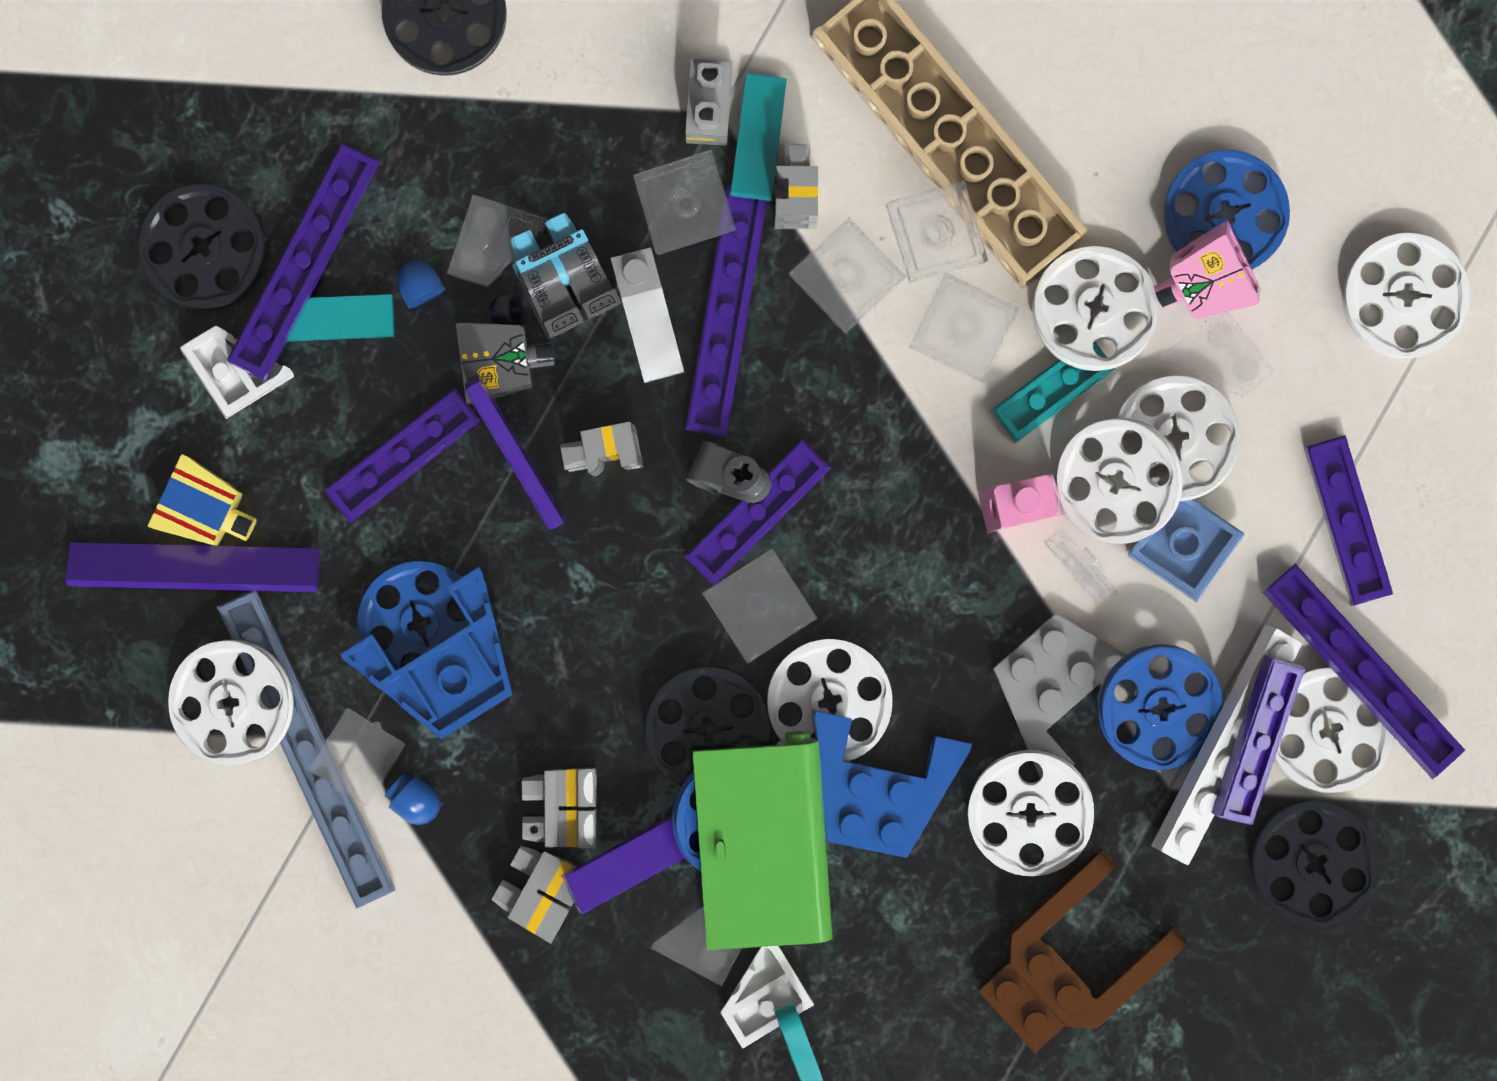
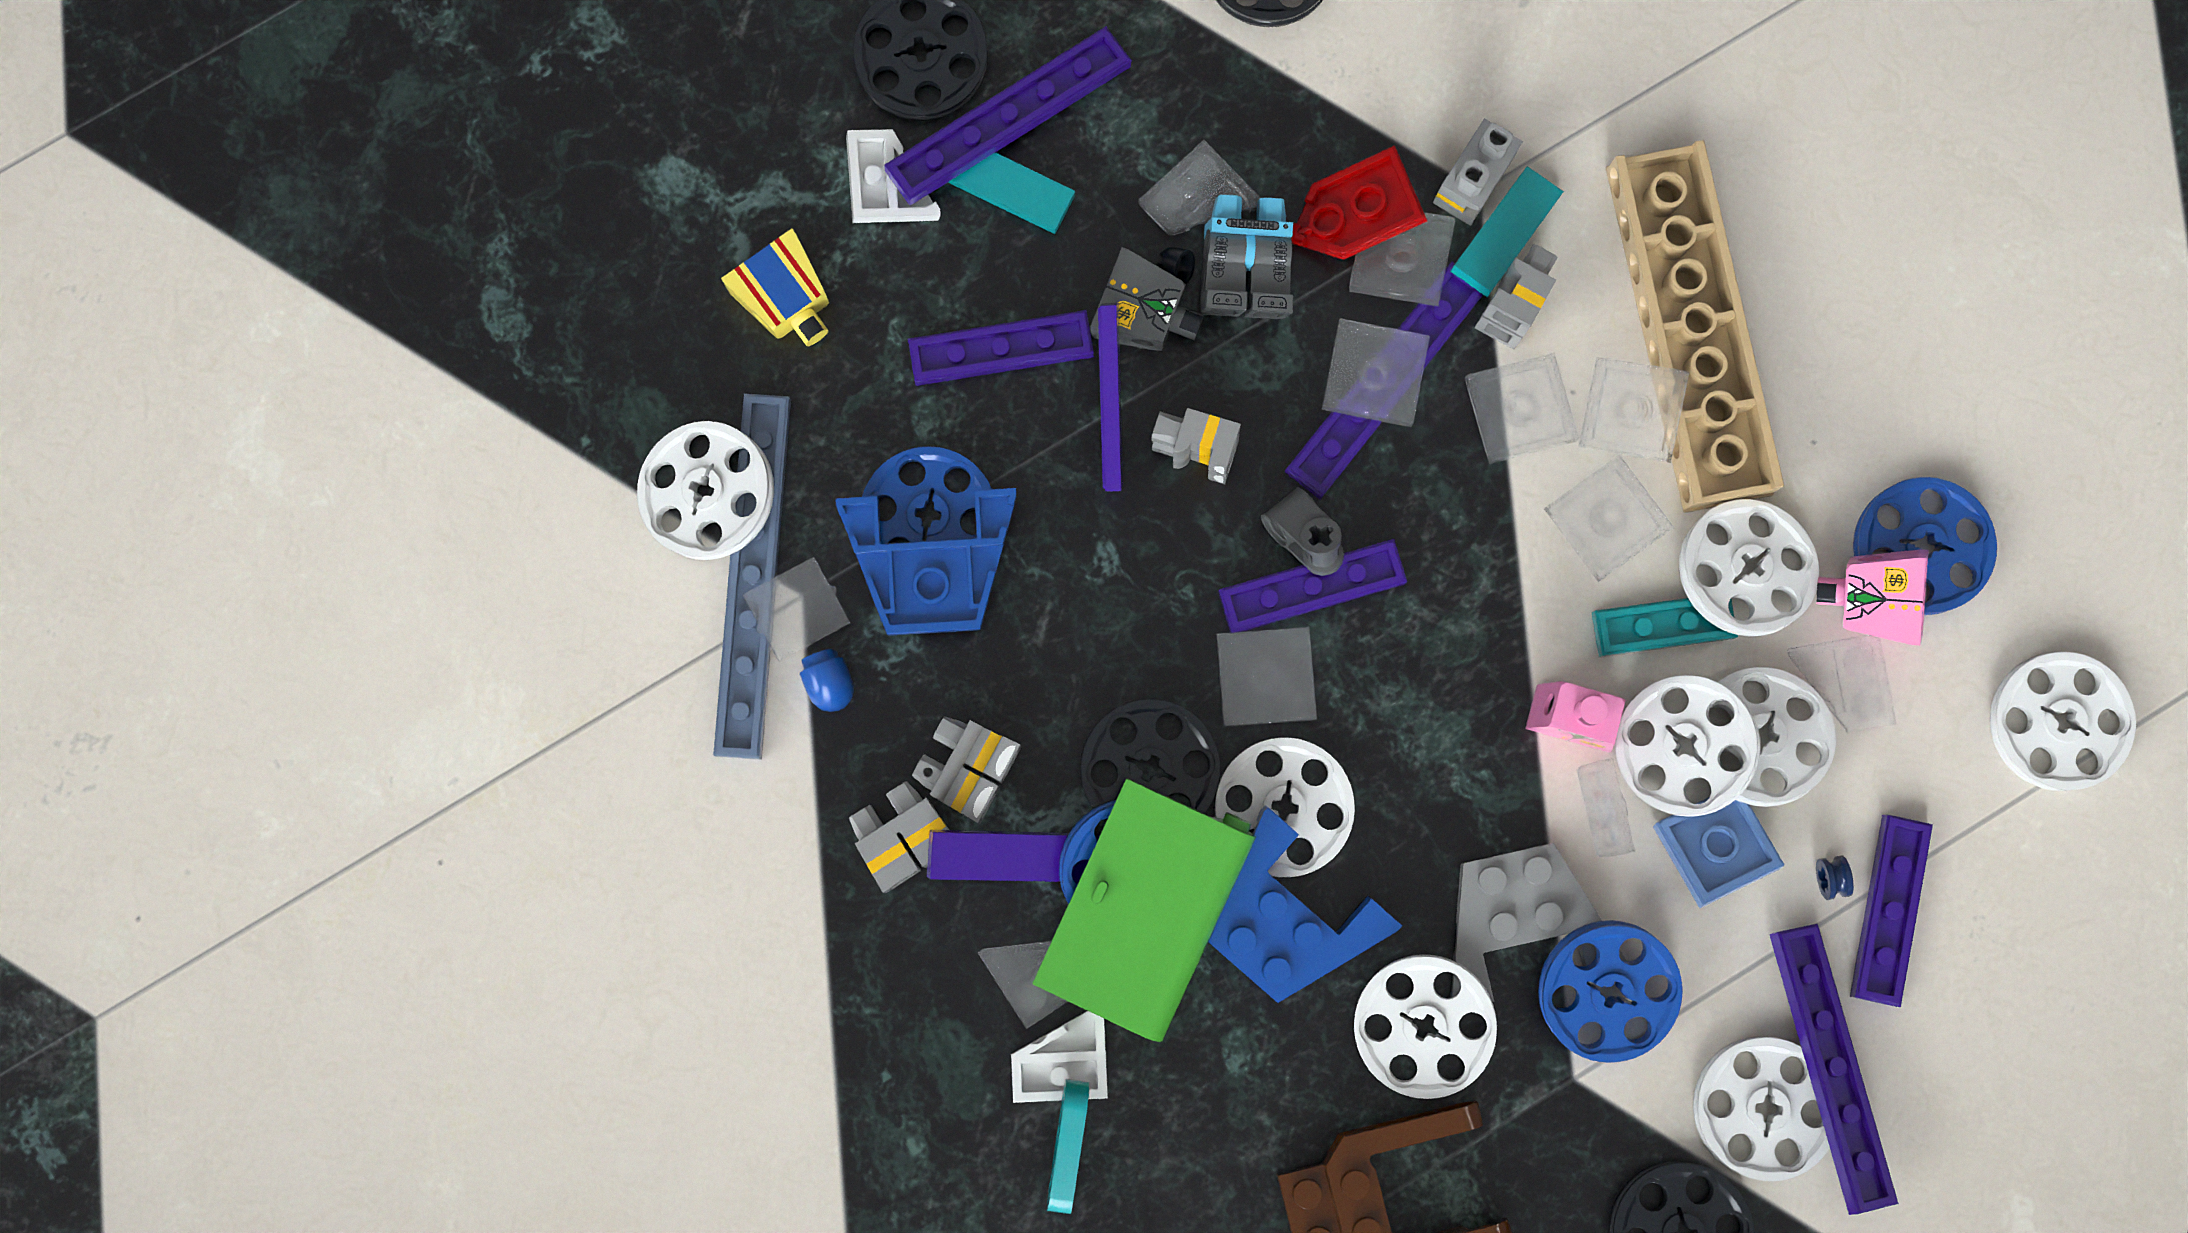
camera: 30 degrees right, 5 degrees down
dark purple tile [65,542,320,592] -> none
blue piece [396,260,446,309] -> none
slope [611,247,684,383] -> none
white plate [1151,624,1302,865] -> none
tile [1211,655,1305,825] -> none
none -> red tile [1291,145,1427,260]
none -> clear plate [1321,318,1430,427]
none -> dark blue bush [1816,855,1854,900]

